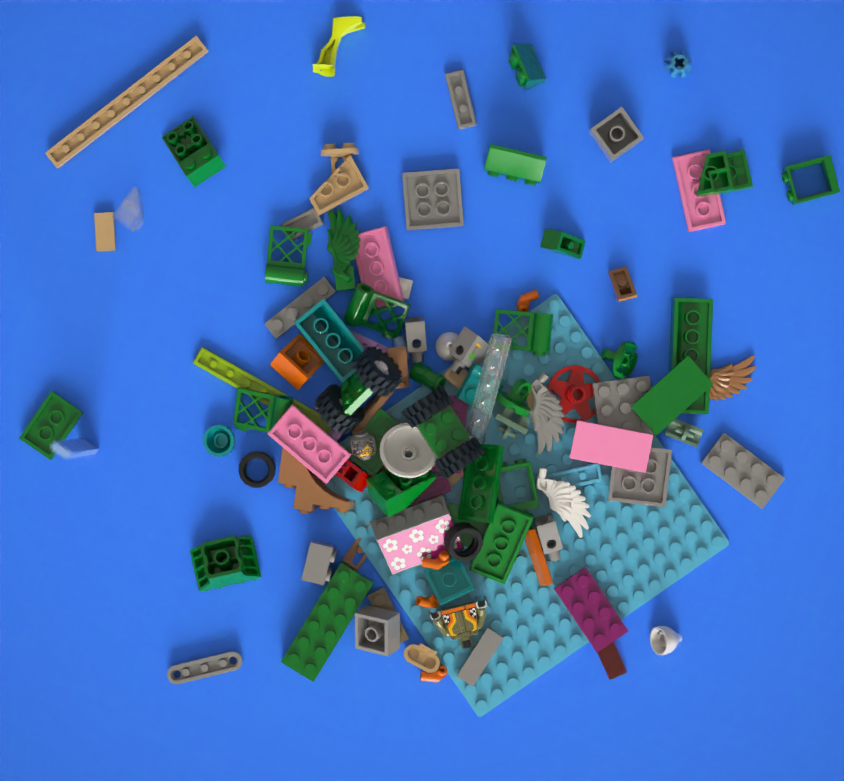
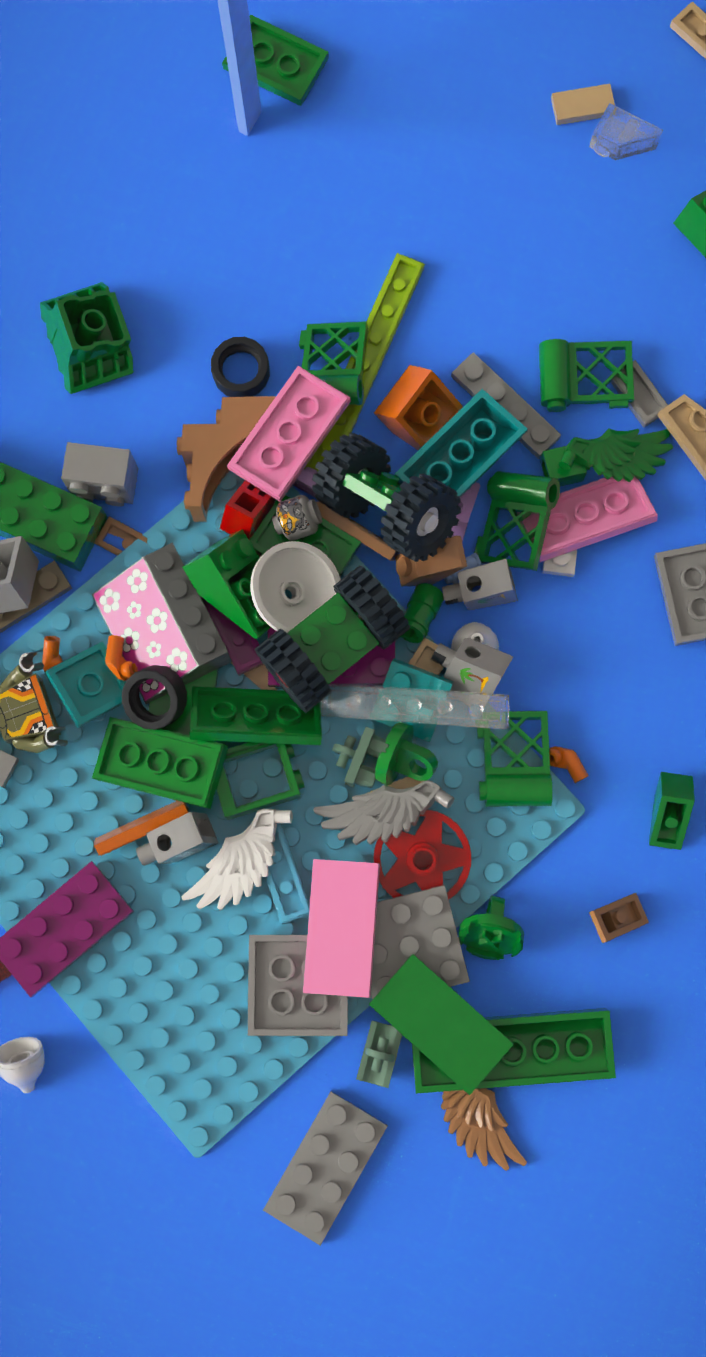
camera: 90 degrees right, 10 degrees down
teal hat [203,424,236,457] -> none

